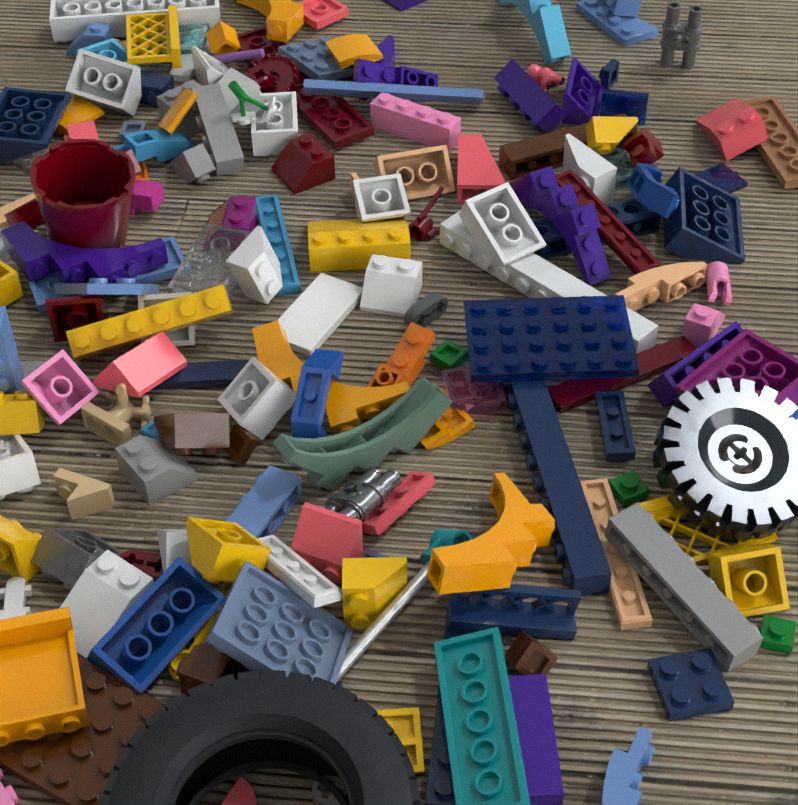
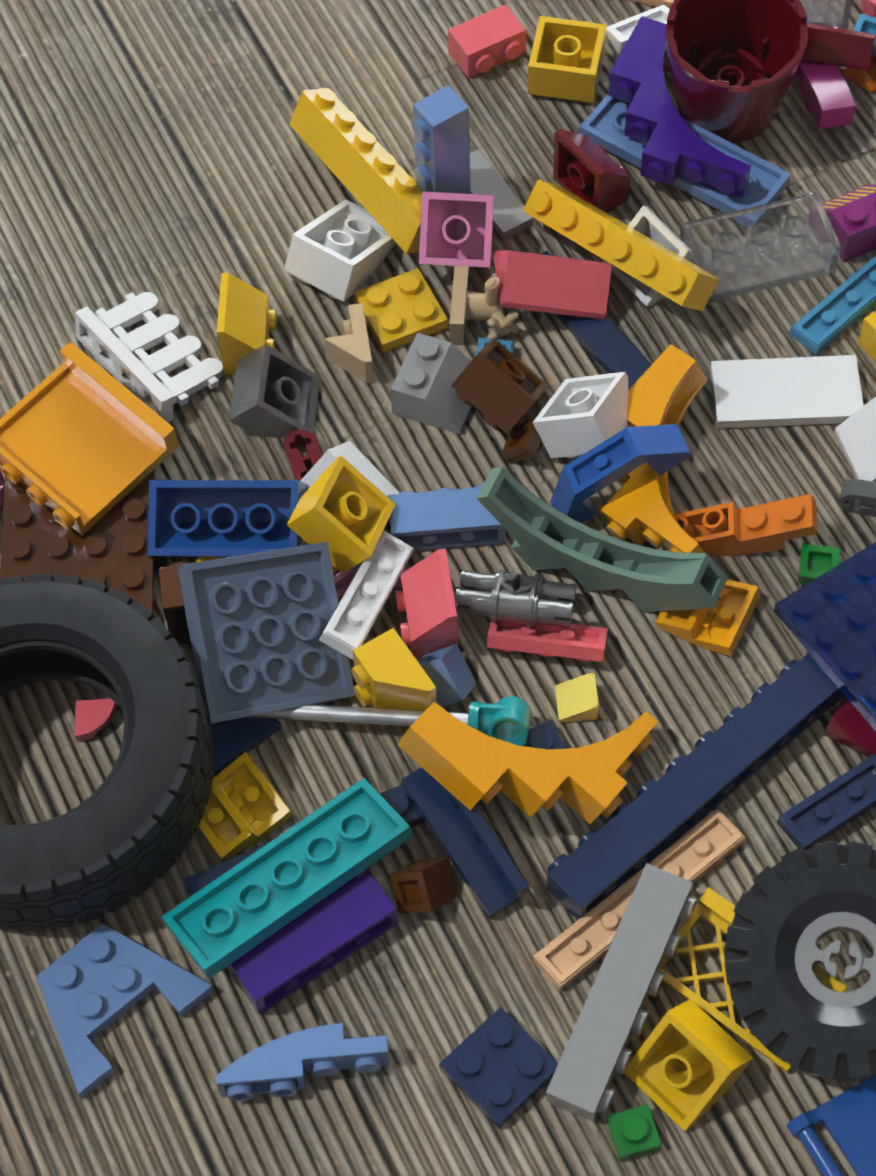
camera: 60 degrees right, 15 degrees up
medium blue wing [54,278,159,295] -> none
white slope [60,549,154,661] -> none
white slope [226,225,283,304] -> none
clear pink slope [441,366,507,412] -> none
green plate [608,470,650,508] -> none
none -> yellow plate [354,268,448,353]
none -> light yellow slope [554,673,599,723]

